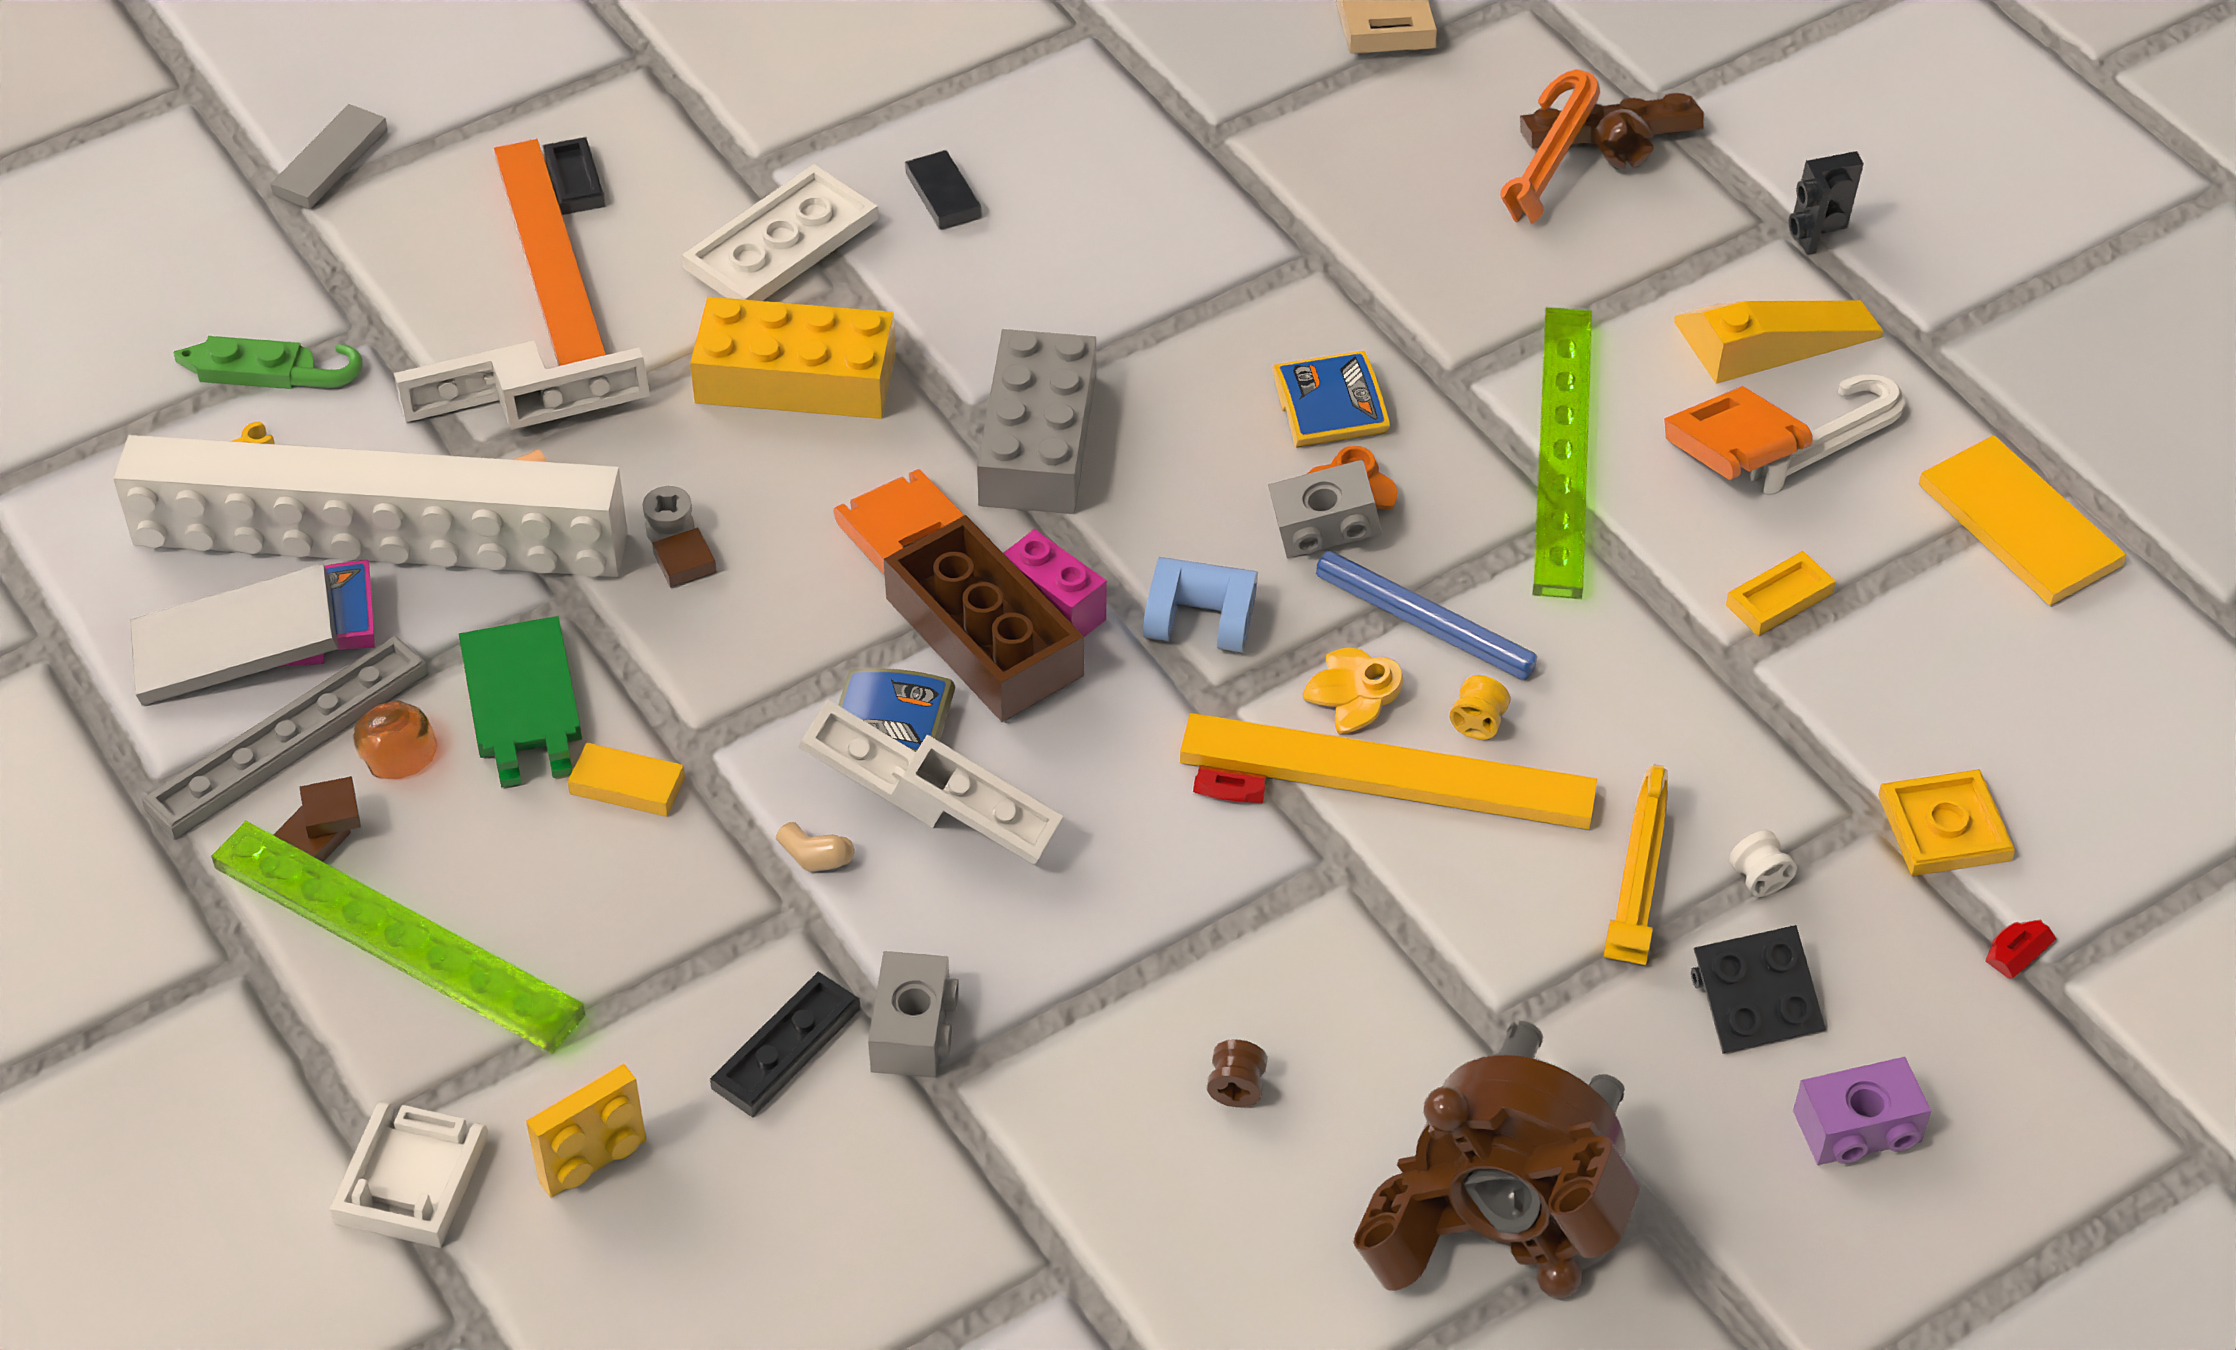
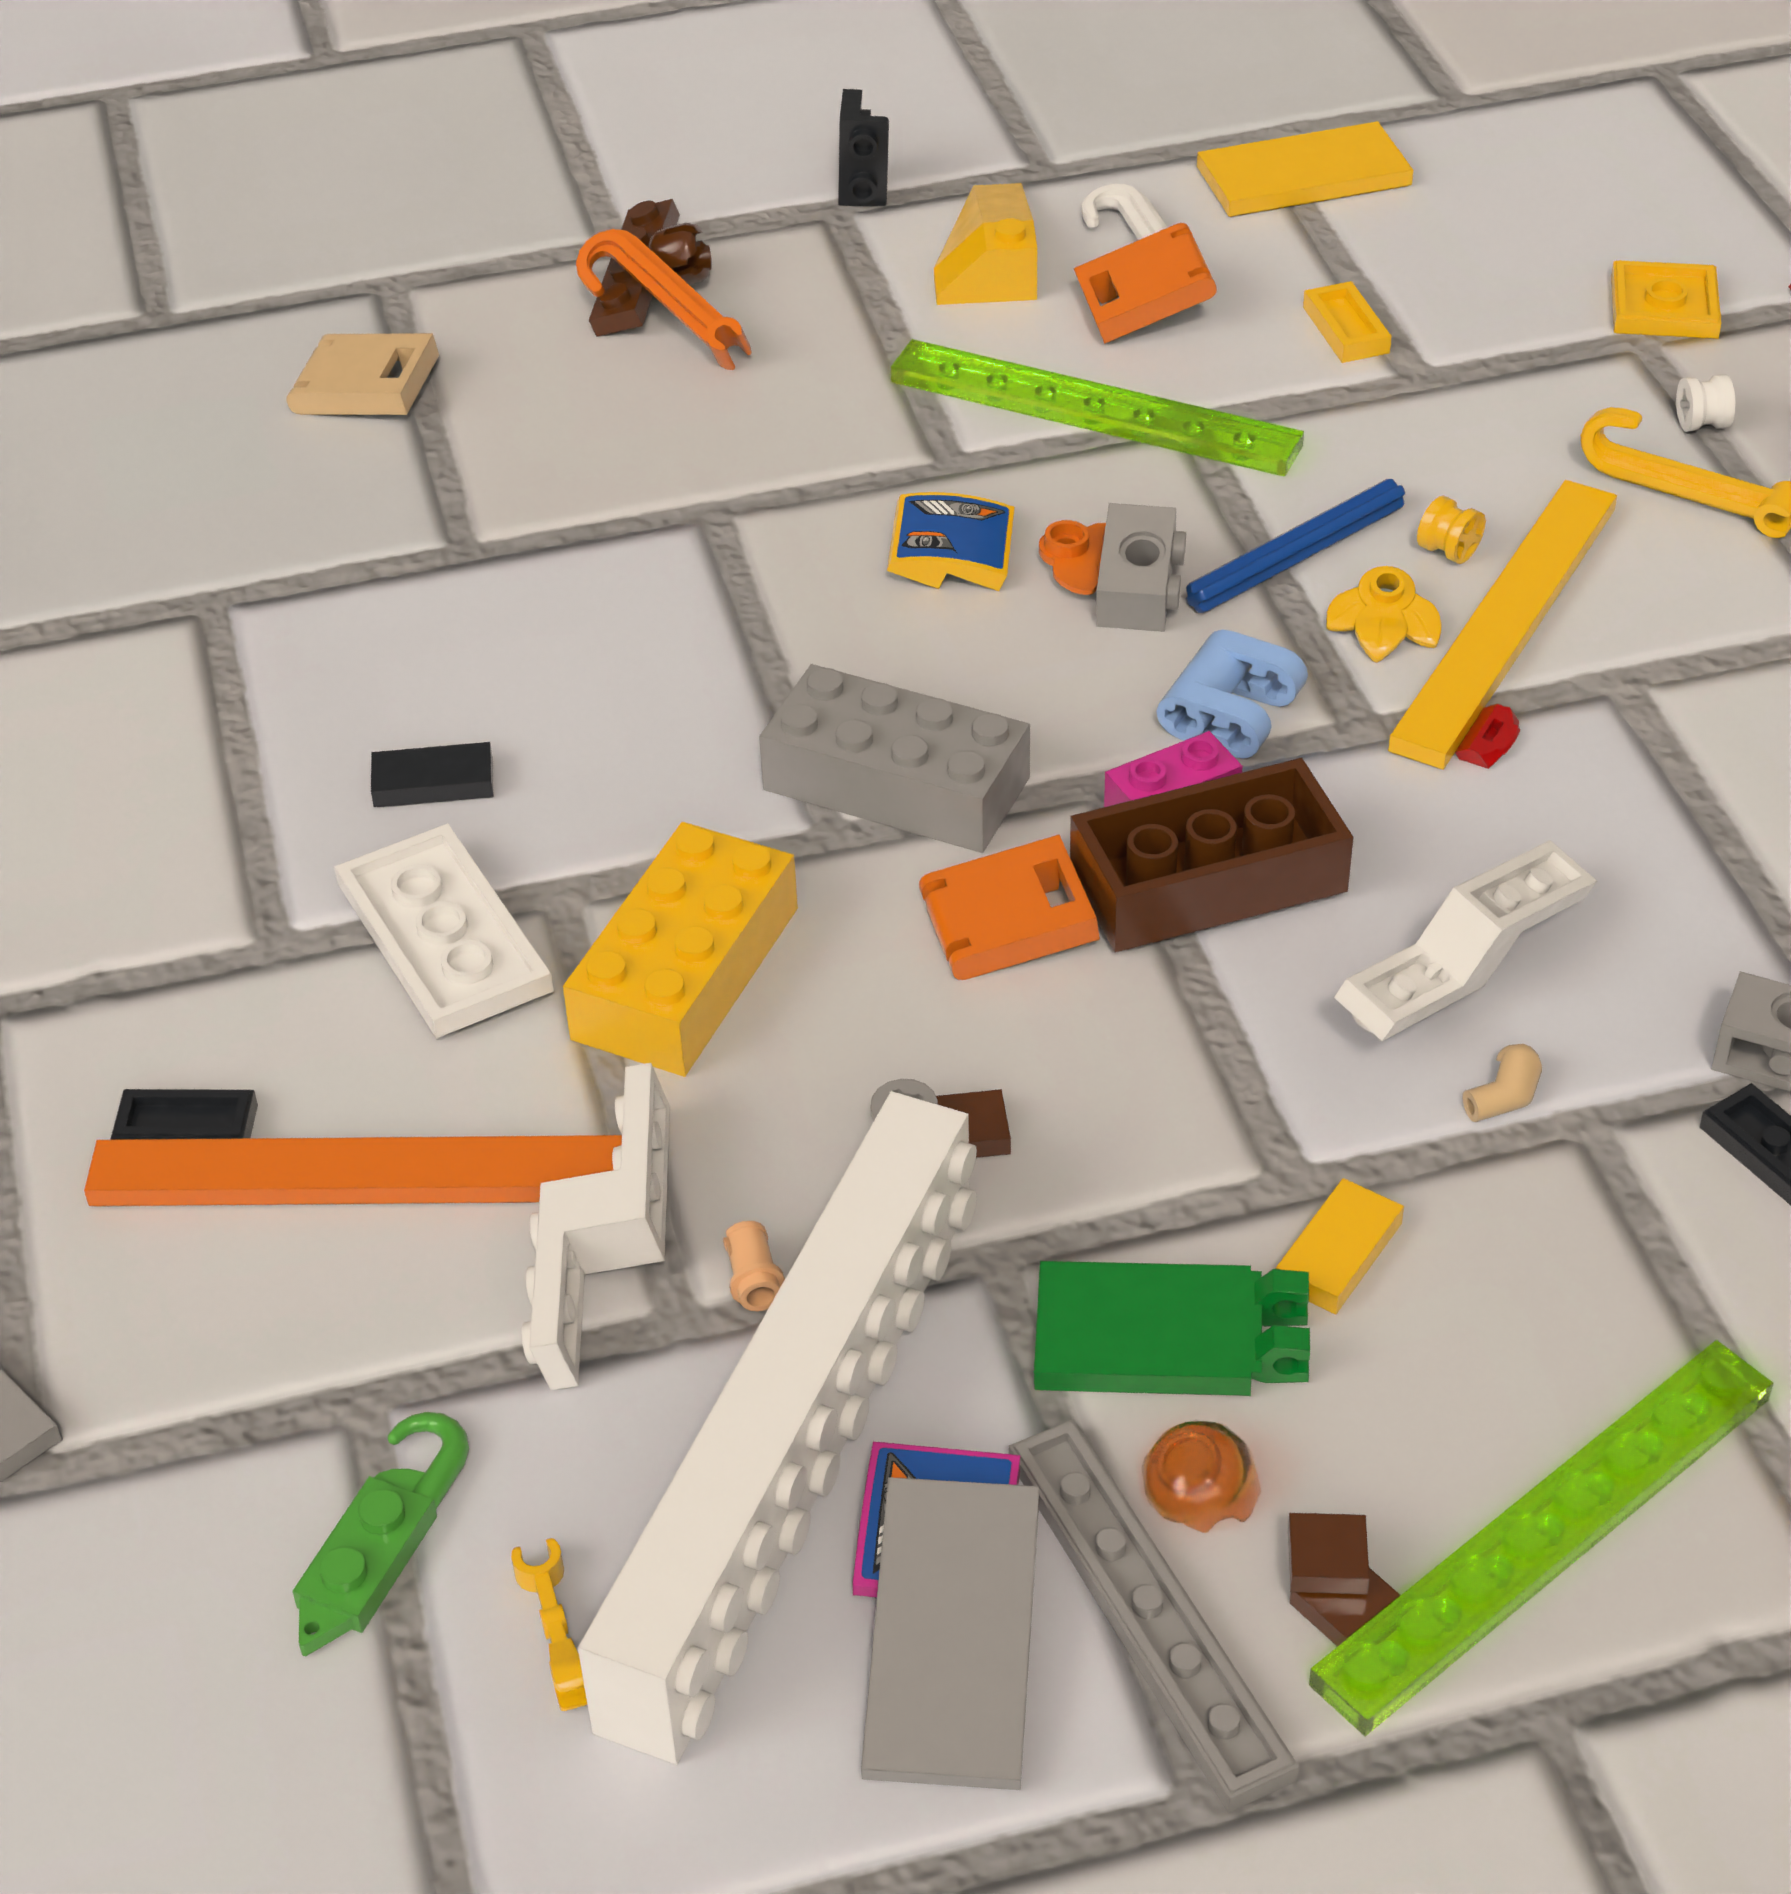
camera: 70 degrees left, 5 degrees down
slope [838,668,956,752] -> none

